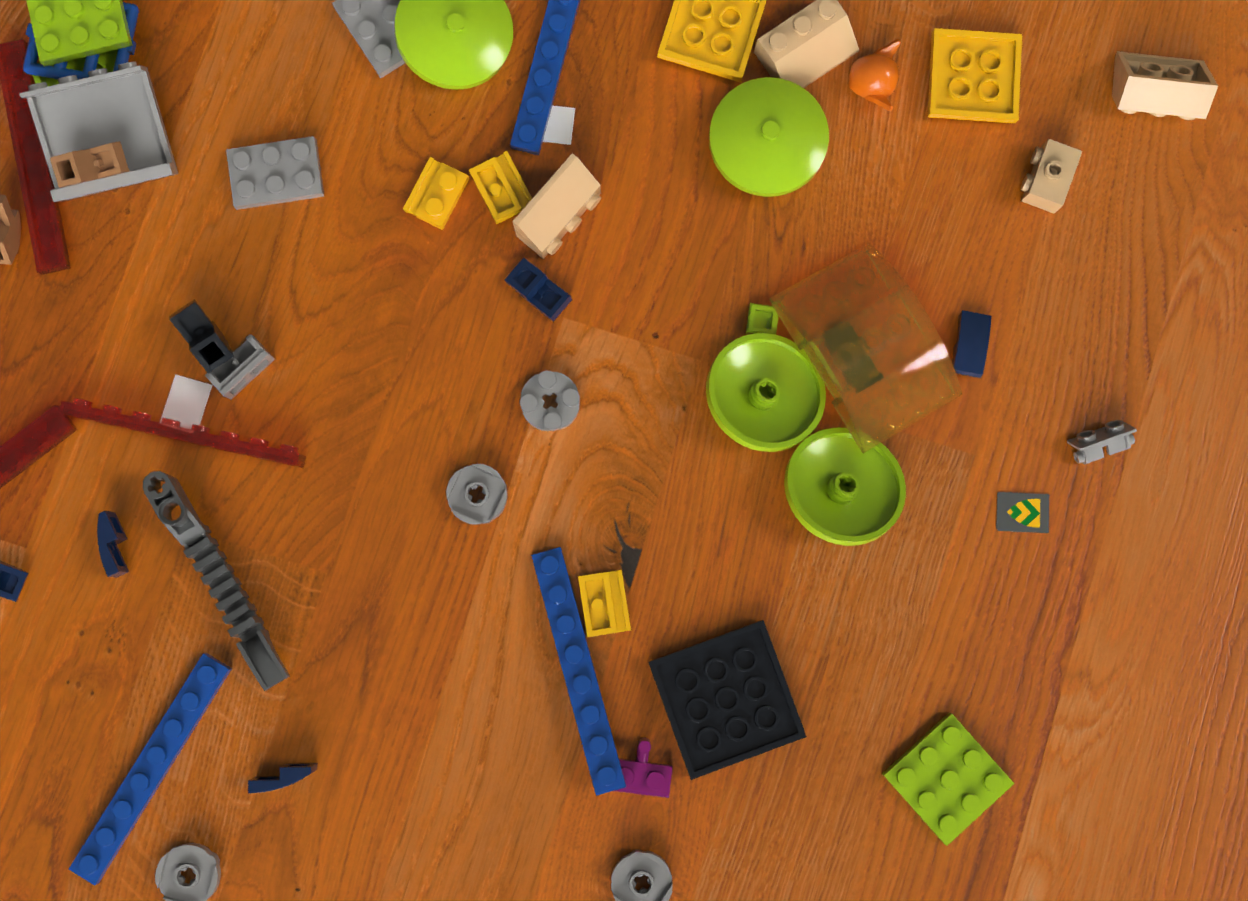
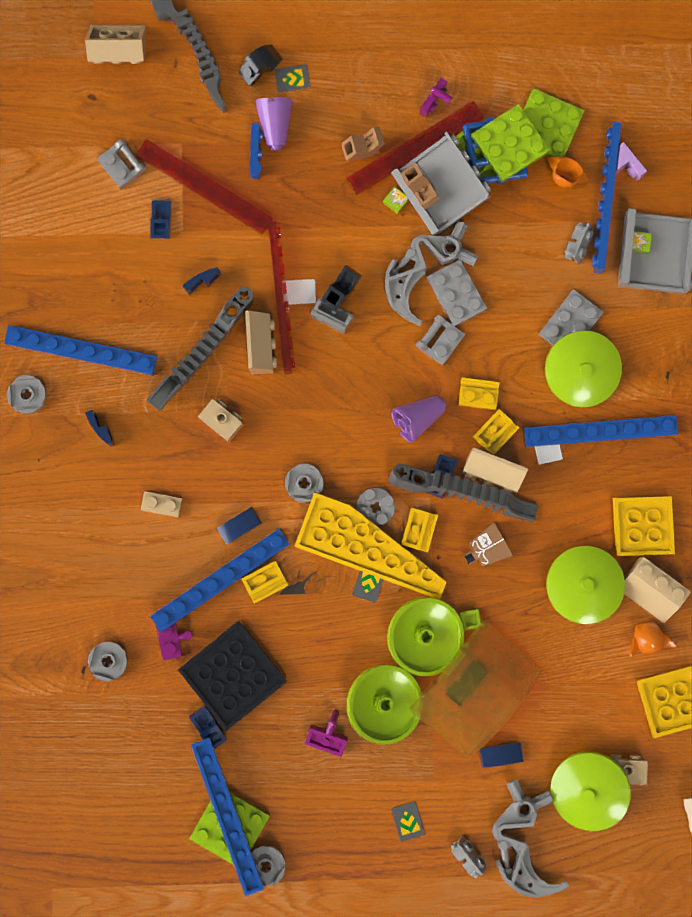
camera: 75 degrees right, 0 degrees up
none -> tan plate [141,491,183,518]
none -> dark blue slope [189,705,227,749]
none -> blue plate [191,737,264,897]
none -> tan brick [198,399,243,442]
none -> dark blue slope [217,507,262,545]
none -> tan slope [245,311,277,375]
none -> light grey plate [252,845,285,887]
none -> yellow wing [295,492,446,600]
none -> magenta plate [305,710,348,757]
none -> dark grey sticker [353,571,383,603]
none -> tile [383,187,409,214]
none -> light grey piece [385,221,478,326]
none -> dark grey piece [388,464,538,522]
none -> medium lavender cone [391,395,446,442]
none -> yellow plate [401,508,438,553]
none -> light grey plate [415,315,465,366]
none -> medium nougat torso [463,523,513,566]
none -> light grey piece [492,779,569,898]
none -> lime dish [551,751,631,831]

